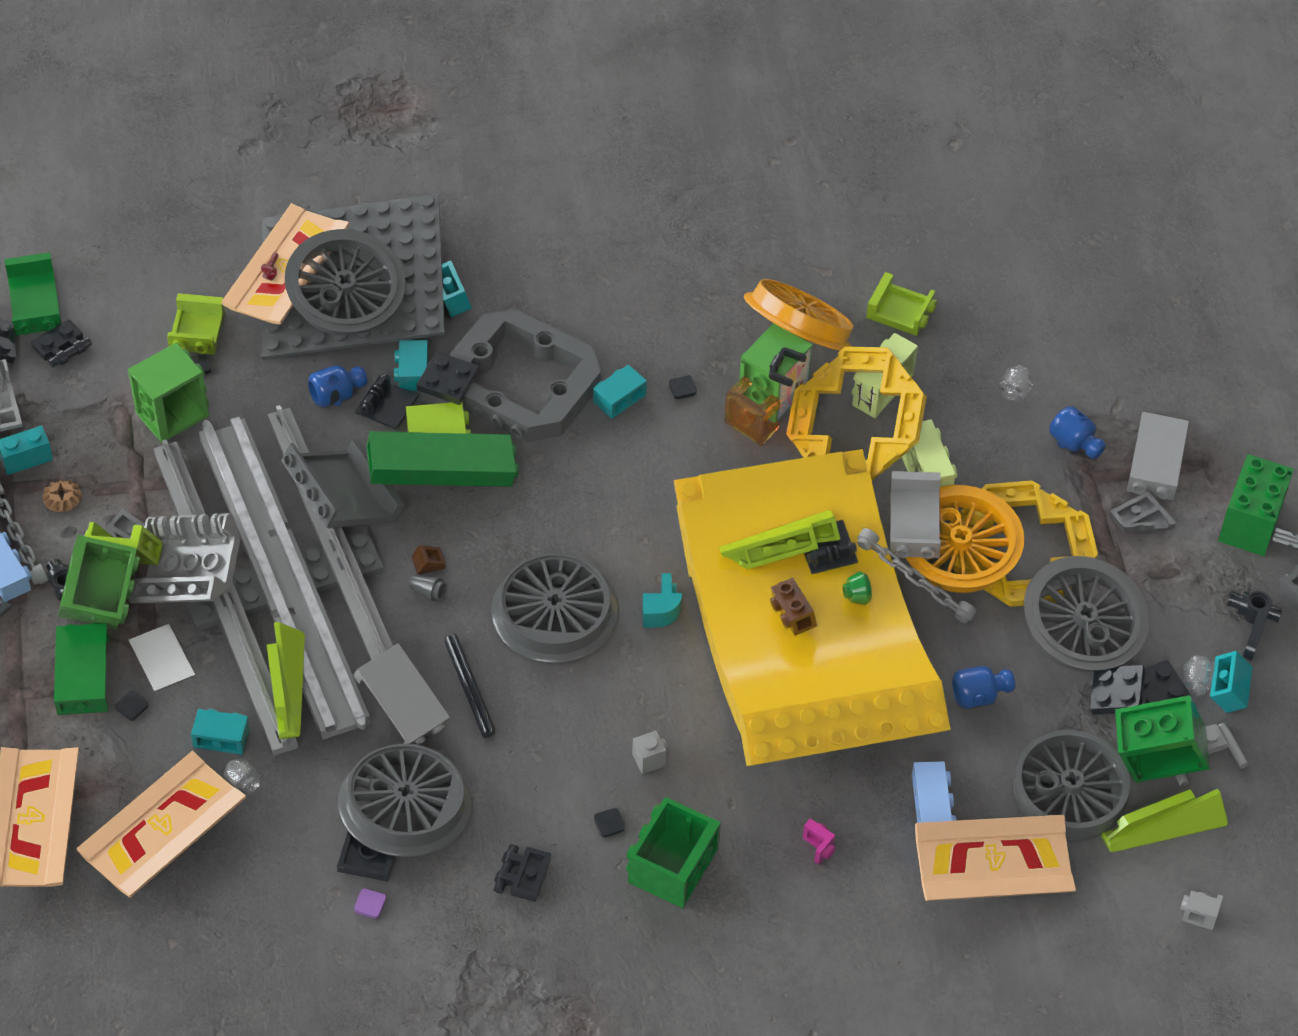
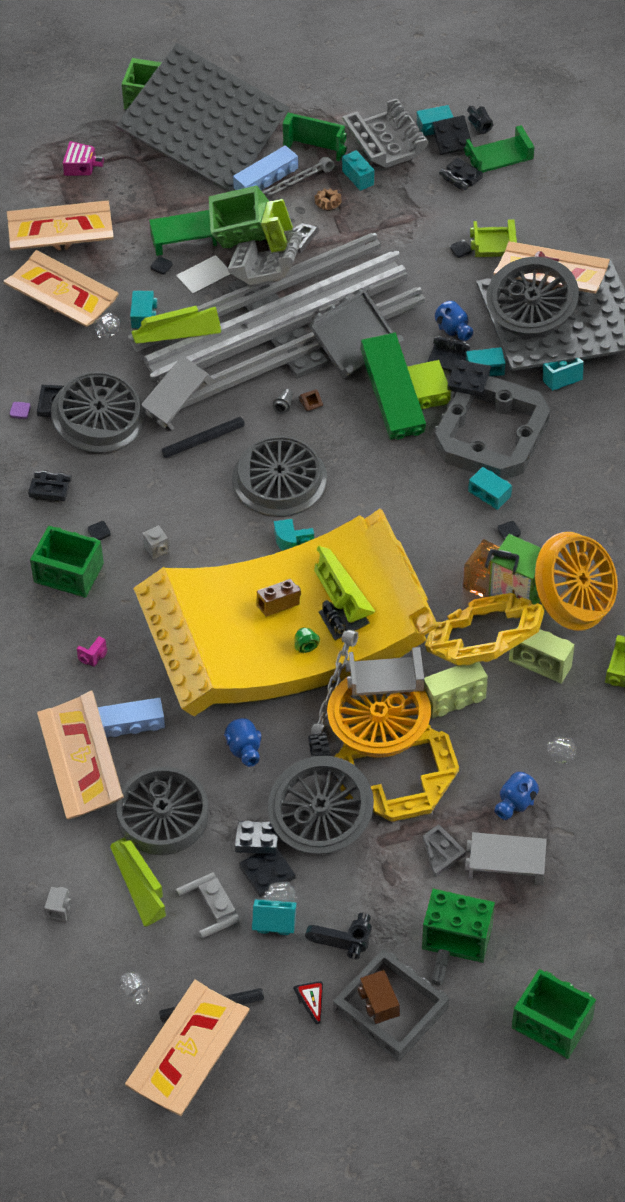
camera: 85 degrees right, 0 degrees up
bright green container [128,343,209,443] -> none
green container [1115,695,1210,783] -> none
none -> black tyre [308,732,331,757]

